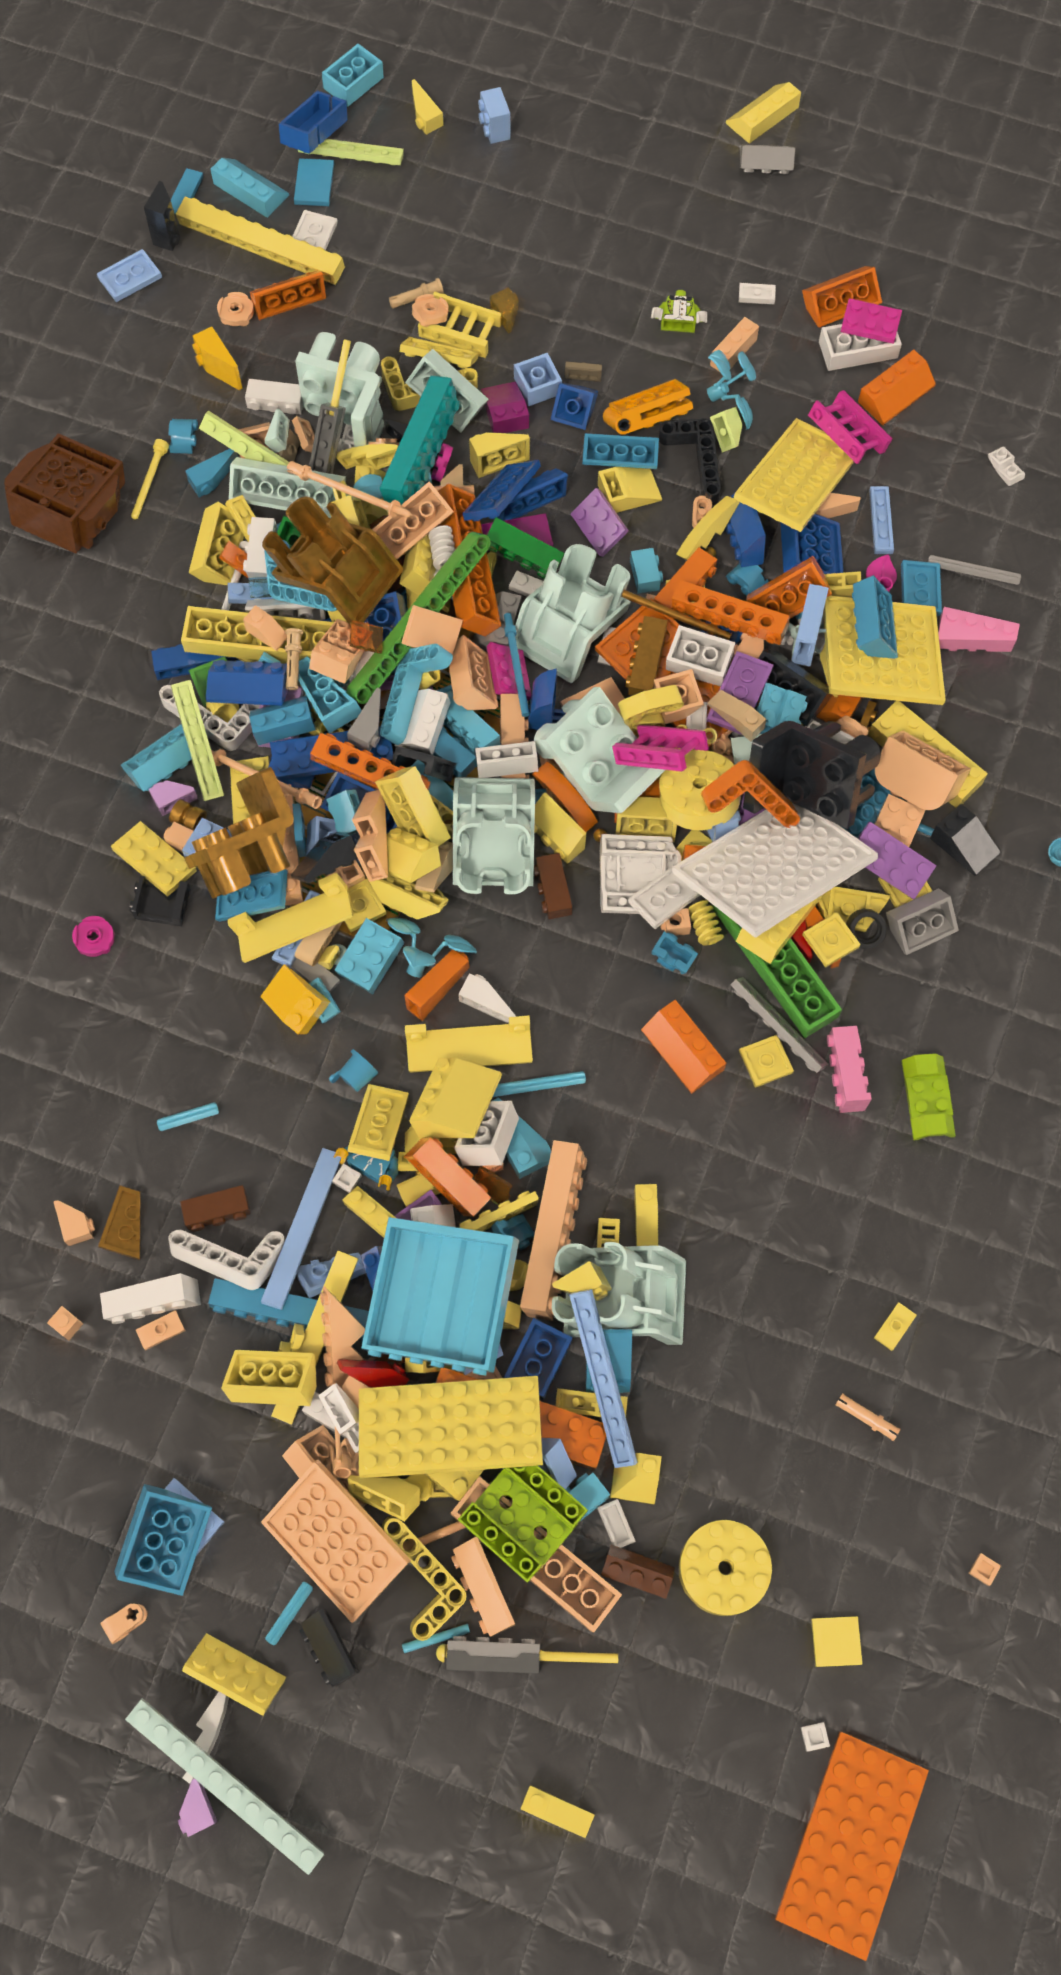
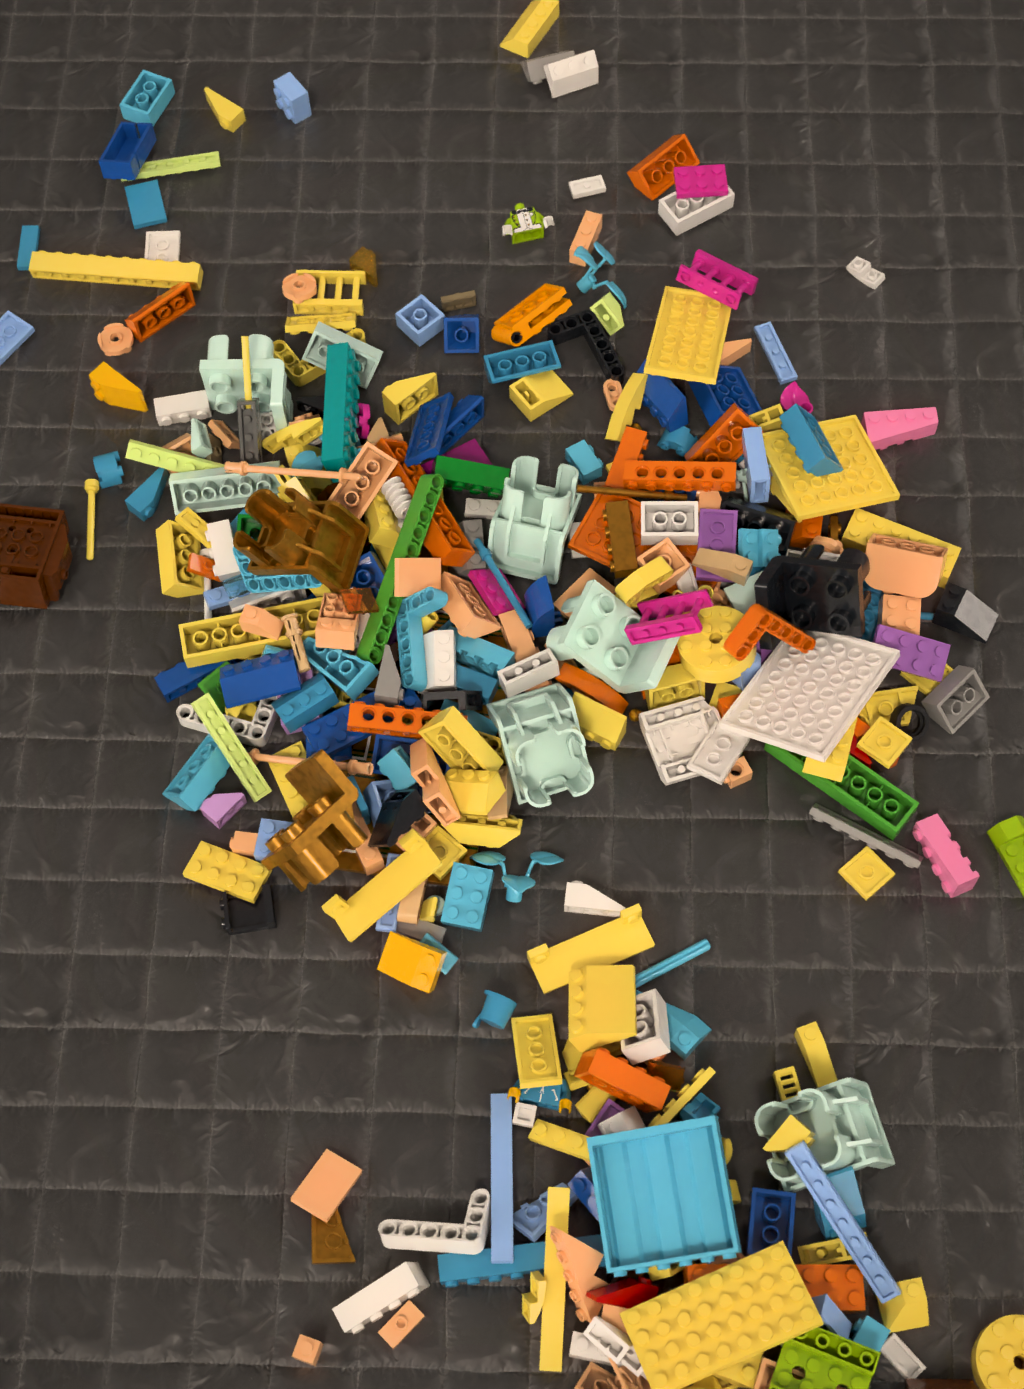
camera: 15 degrees left, 5 degrees down
light nougat slope [54,1200,95,1246] -> none
dark pink plate [72,916,115,957] -> none
black slope [144,181,180,251] -> none
medium azure axle [157,1102,219,1131] -> none
pearl gold wheel [169,799,207,831] -> none
reddish brown brick [180,1185,251,1232] -> none
medium azure slope [211,158,289,218] -> none
dark azure tile [215,869,288,922] -> none
light yellow slope [221,1350,317,1406] -> none
tan pin [389,278,444,309] -> none
orange slope [404,949,469,1021] -> none
magenta slope [480,382,529,433] -> none
light nougat brick [520,1140,587,1321] -> none
reddish brown brick [534,853,572,920] -> none
medium lavender plate [571,488,629,557] -> none
orange slope [641,999,726,1094] -> none
dark azure cylinder [651,931,698,974] -> none
light yellow piece [688,900,724,946] -> none
orange slope [858,350,936,425] -> none
dark azure plate [901,560,942,616] -> none
light grey axle [928,555,1021,585] -> none
none -> light nougat tile [291,1149,362,1223]
none -> white slope [543,50,599,98]

